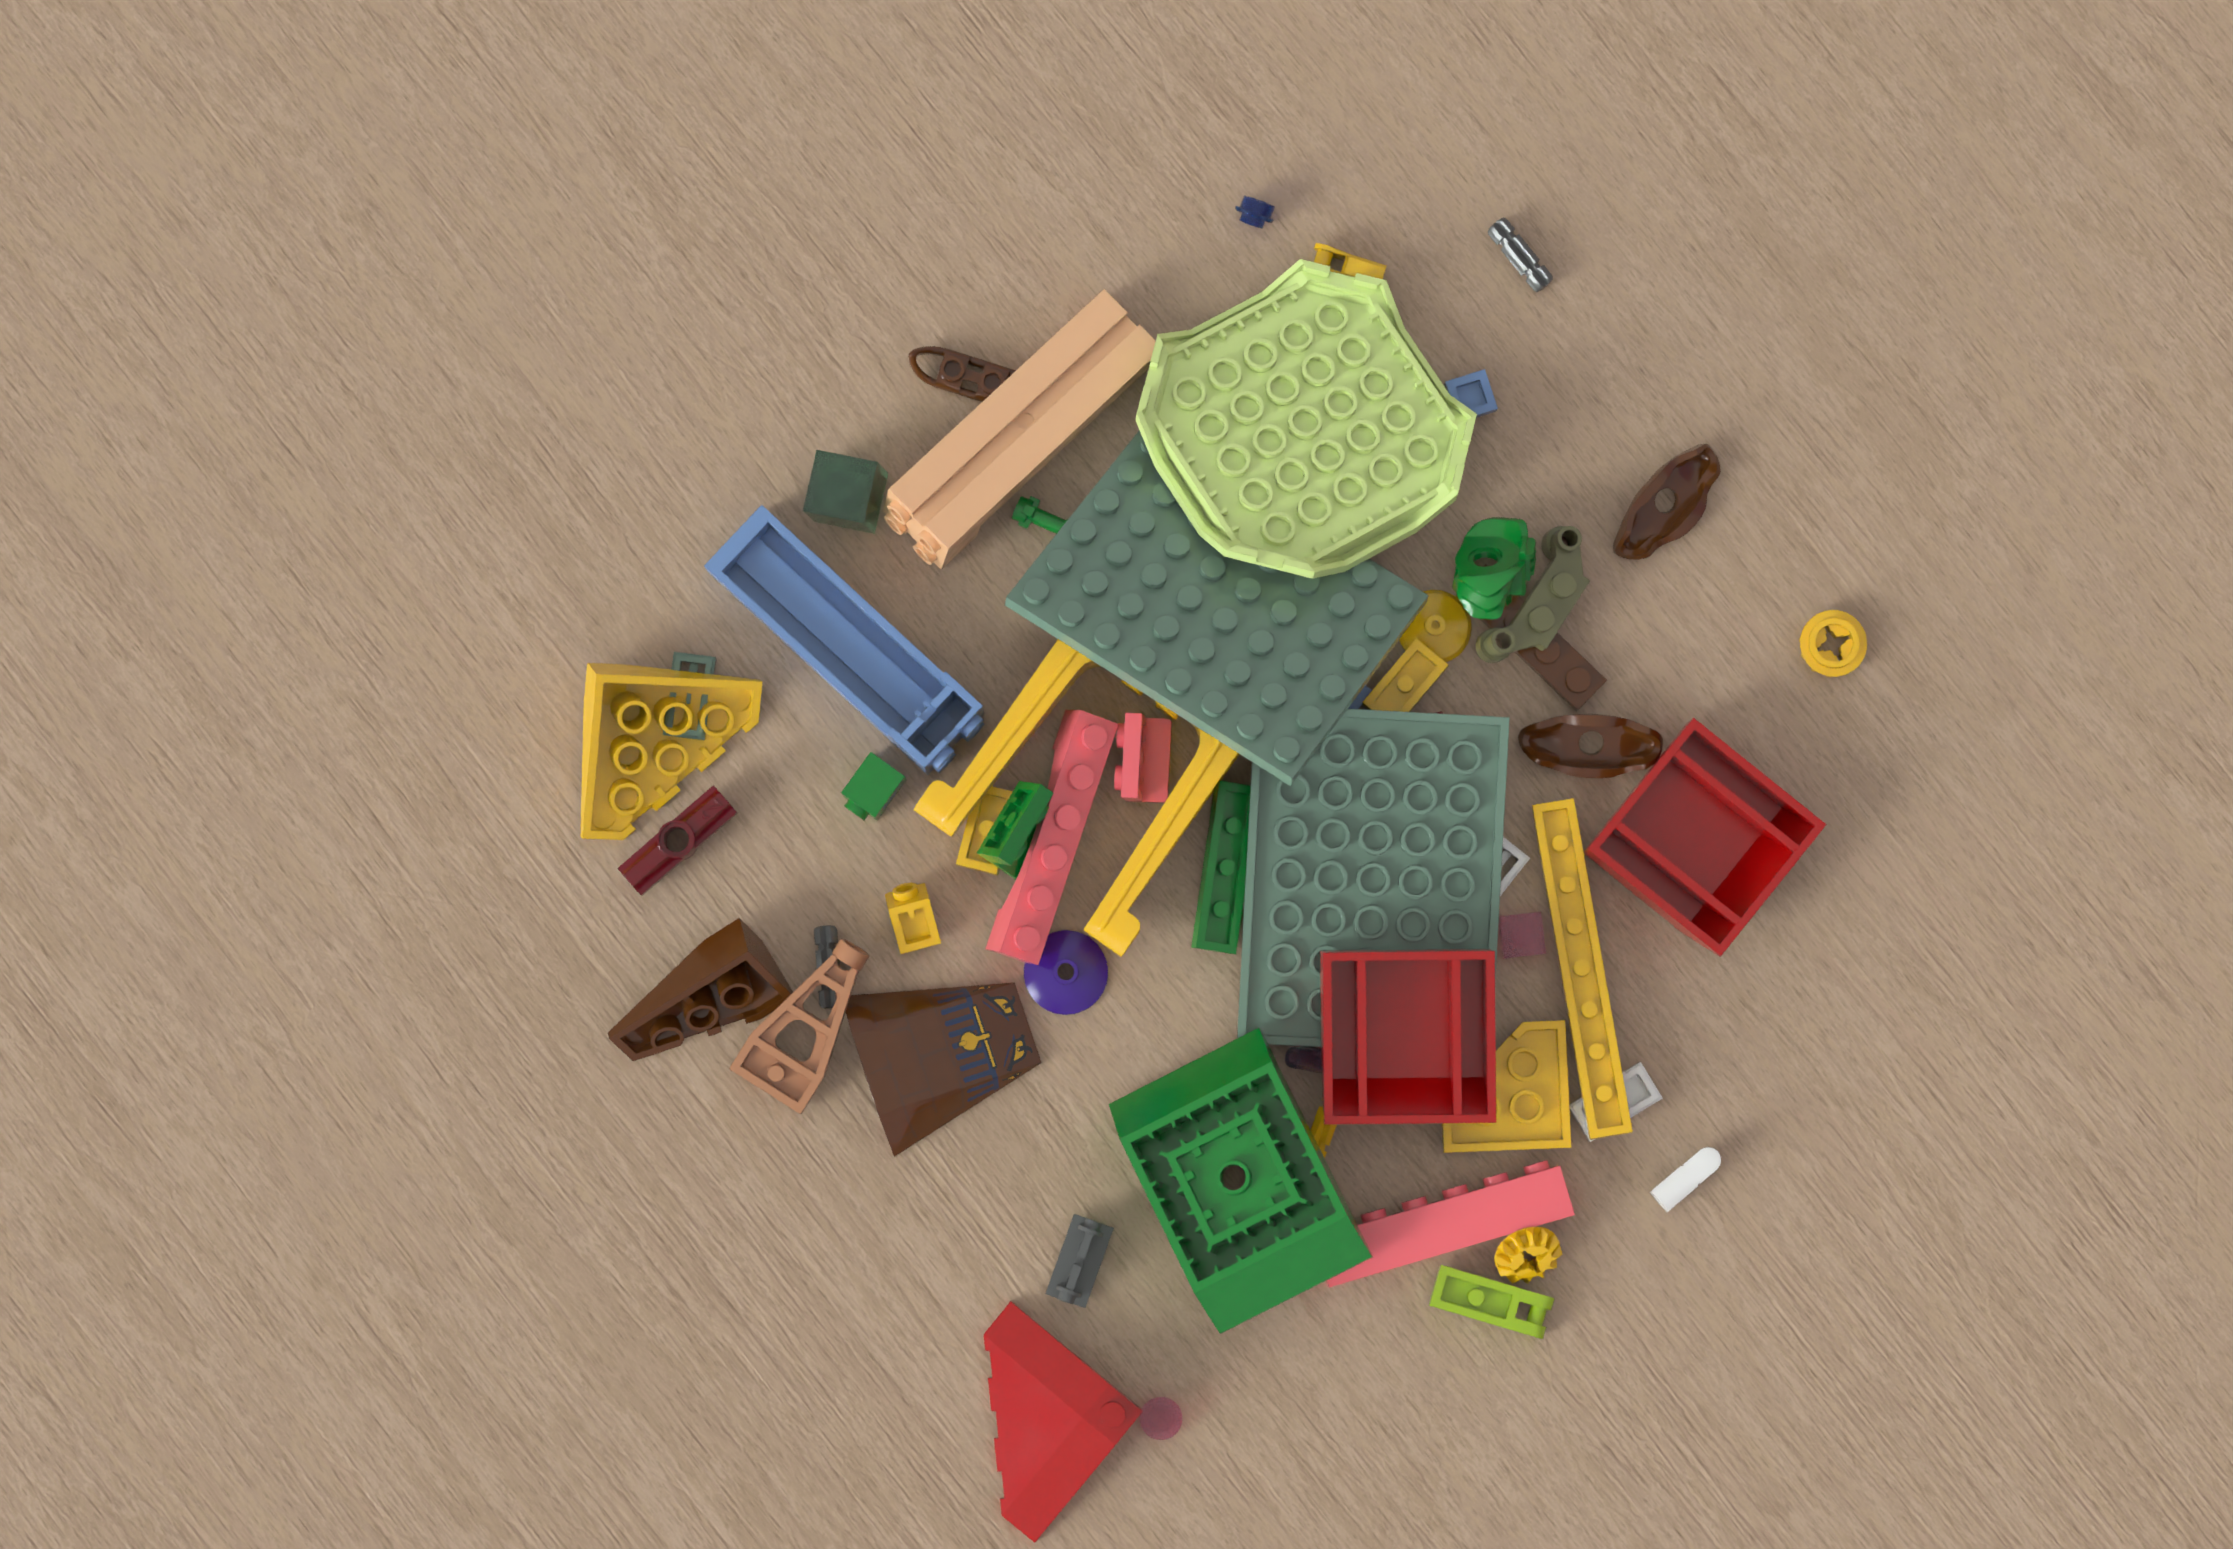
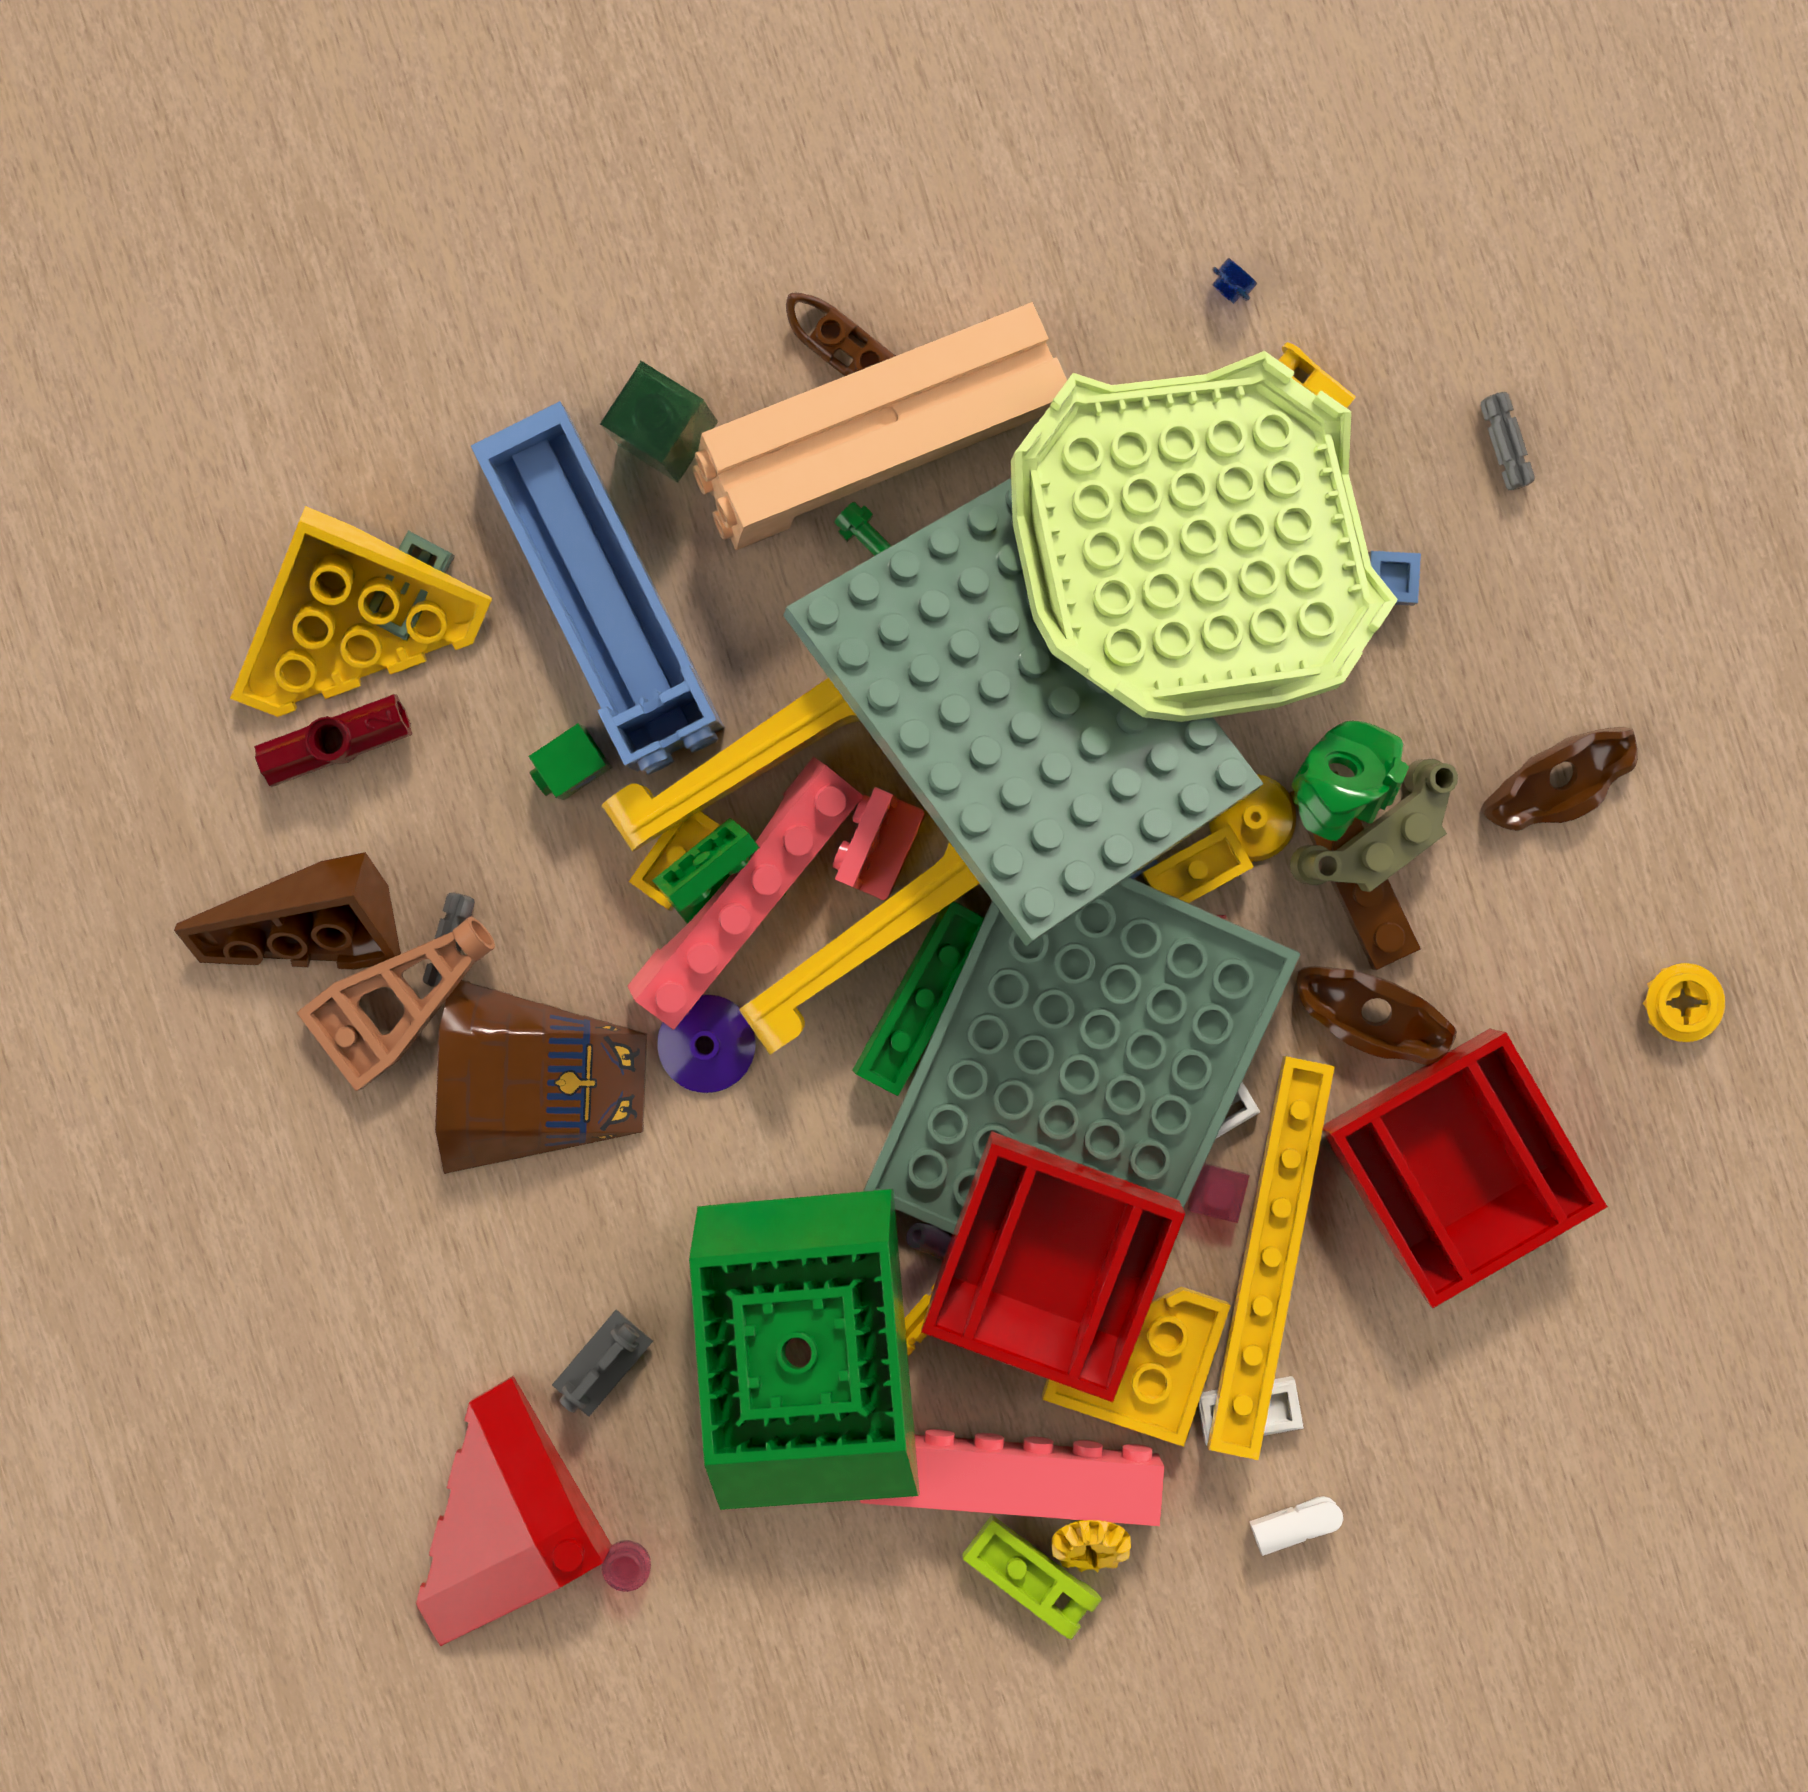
camera: 25 degrees right, 5 degrees up
yellow bracket [885,883,941,954] -> none

